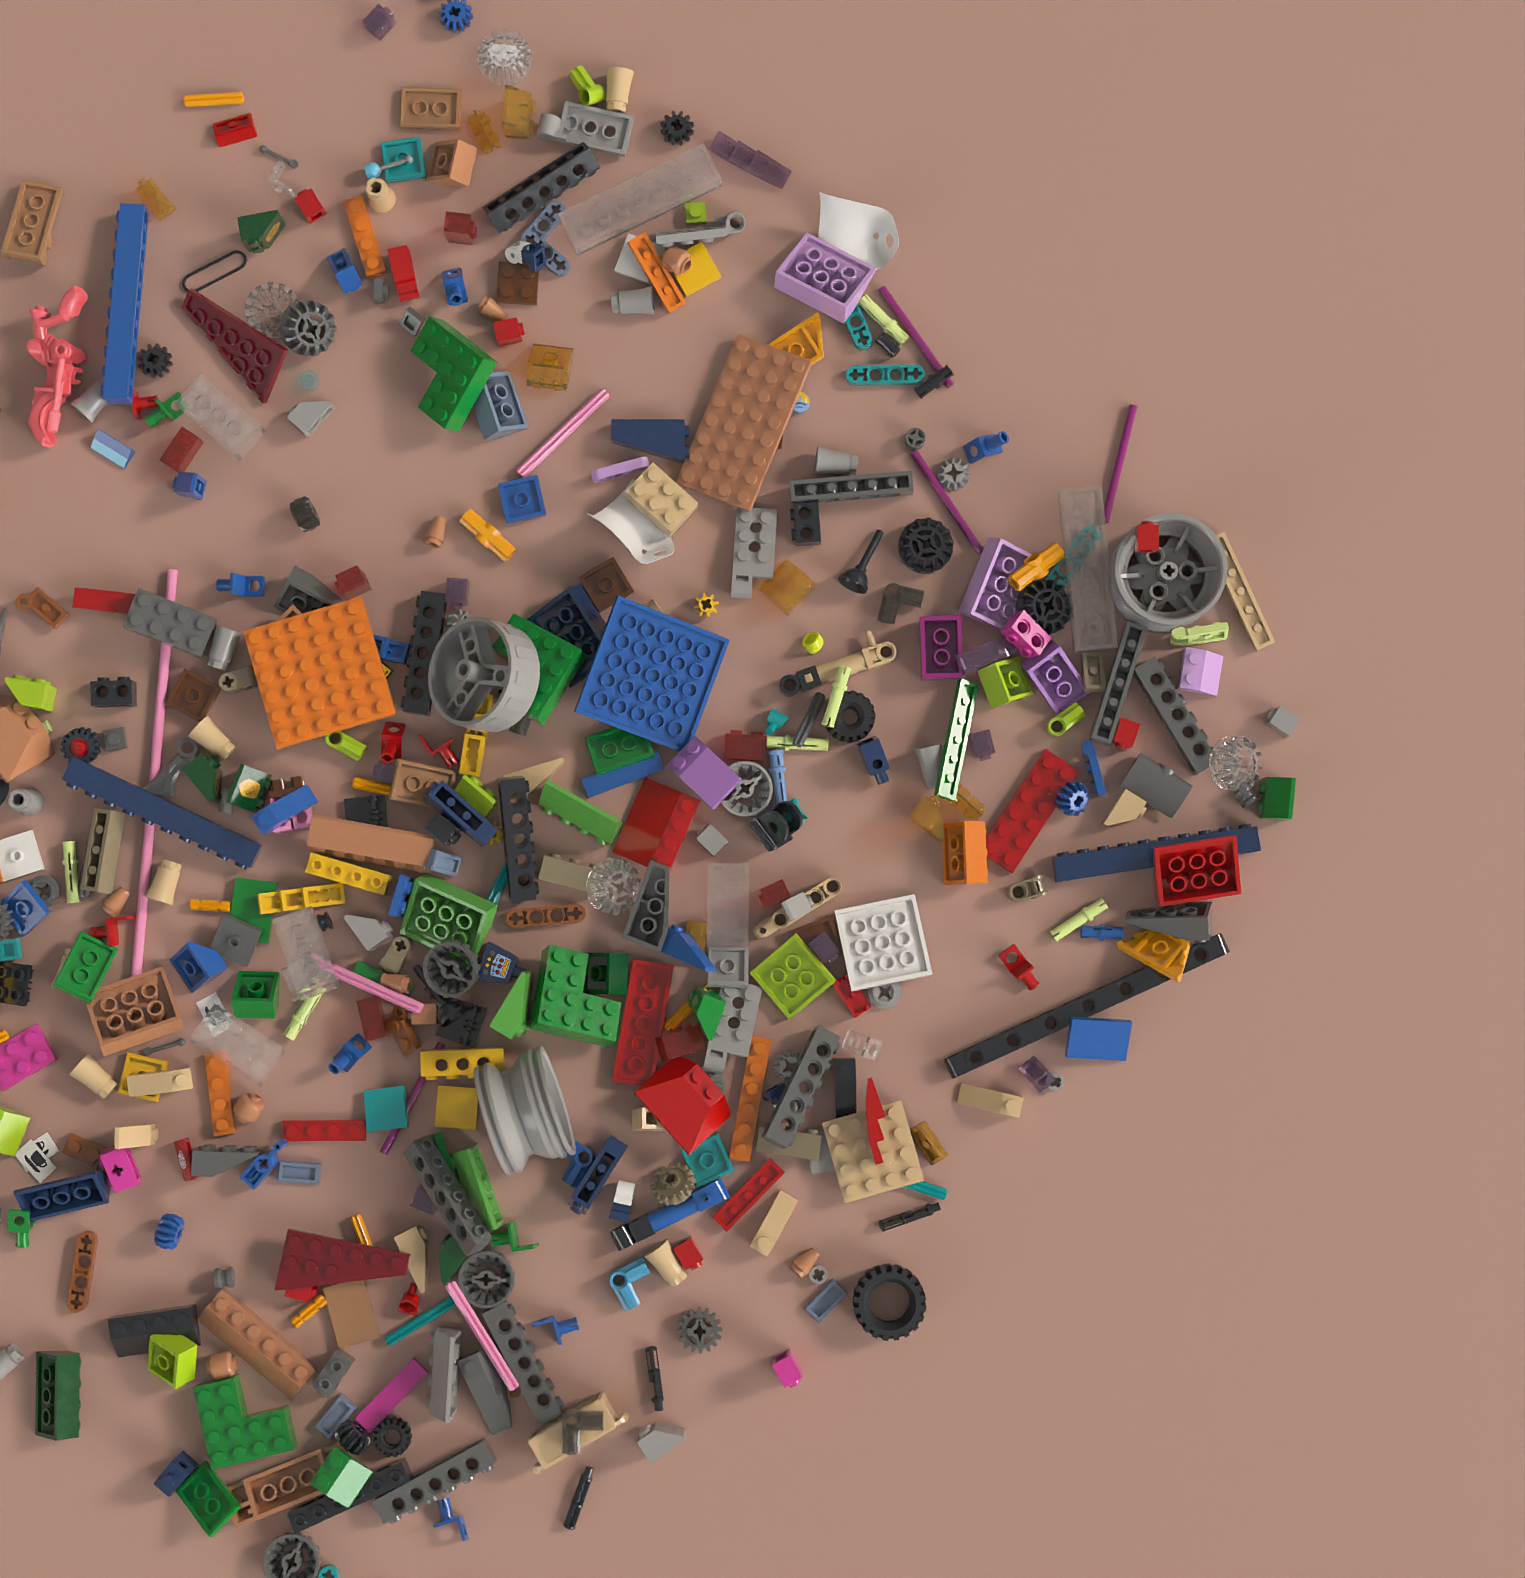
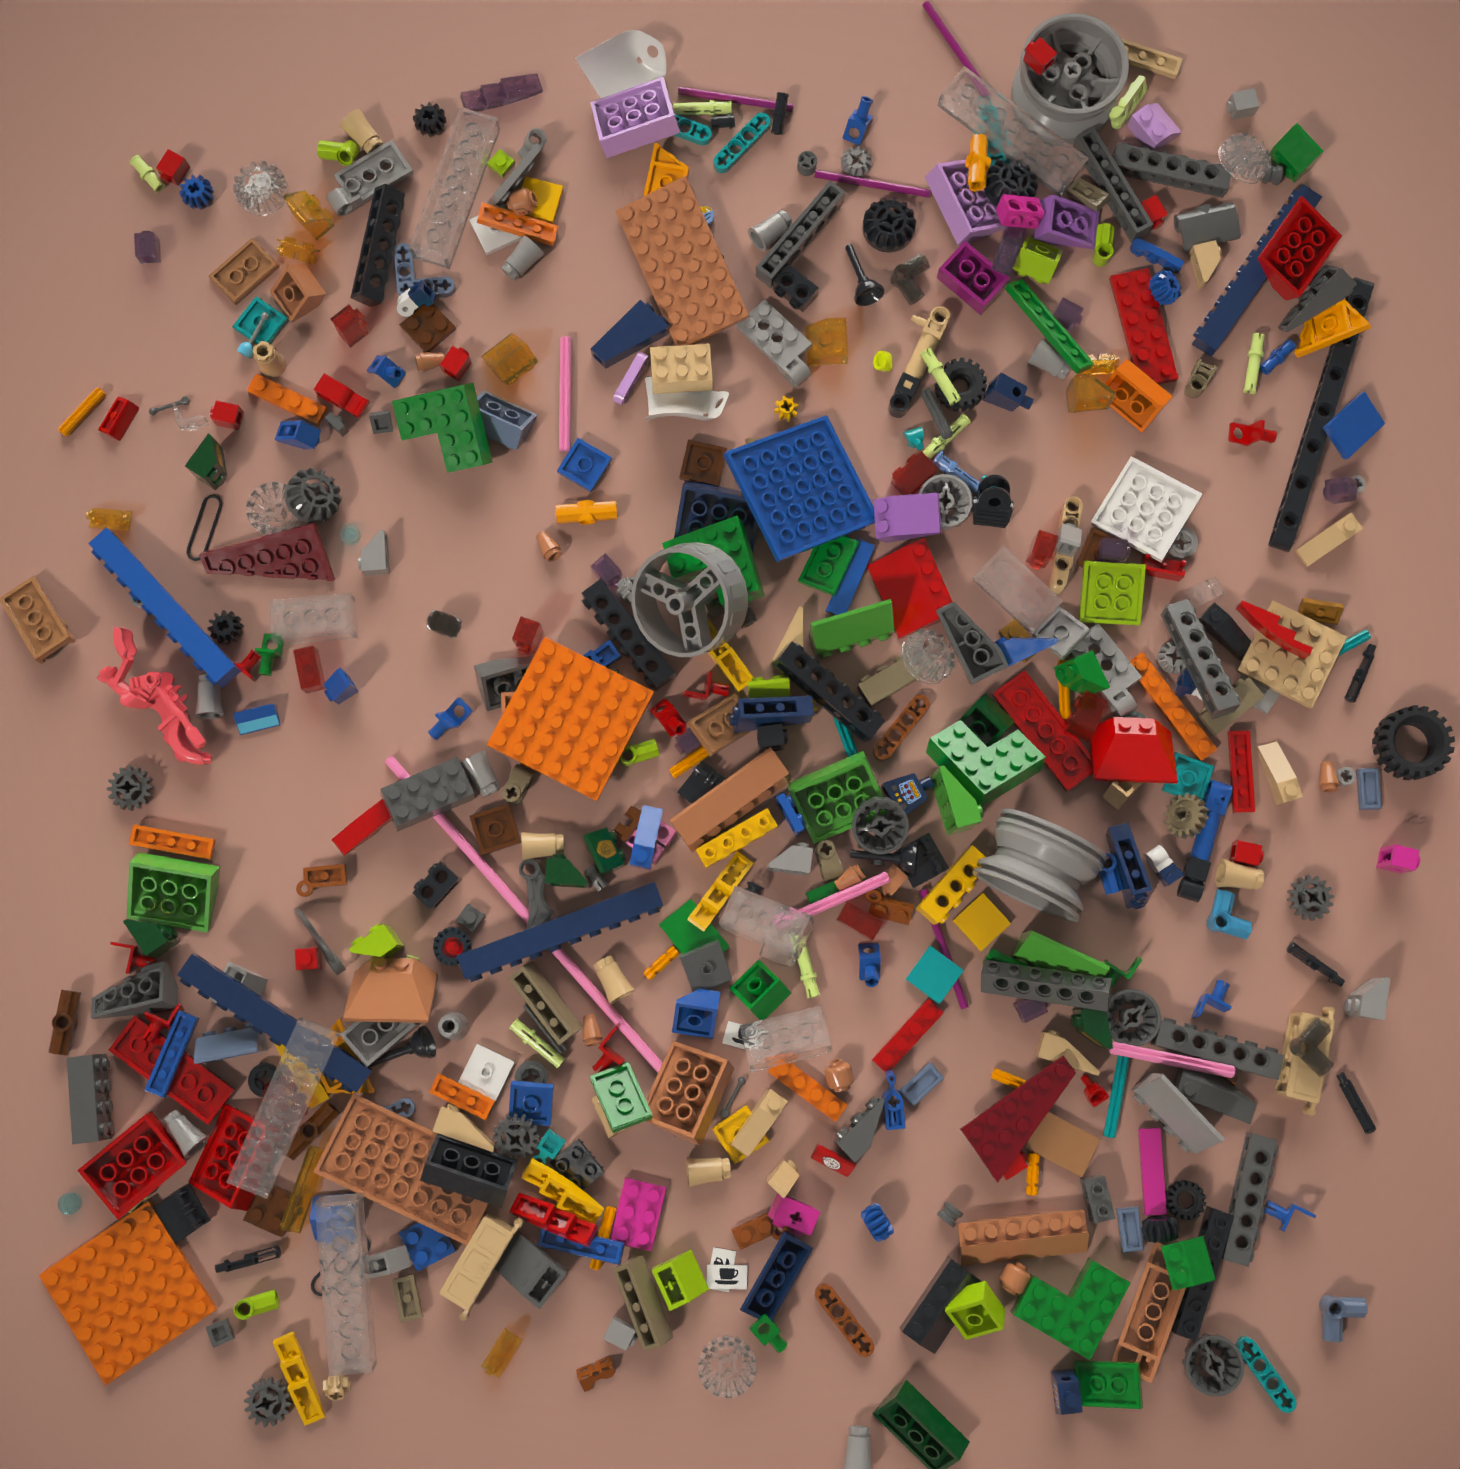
camera: 50 degrees left, 5 degrees down
sand blue tile [426,848,462,877] -> none
light grey brick [696,824,728,856] -> none

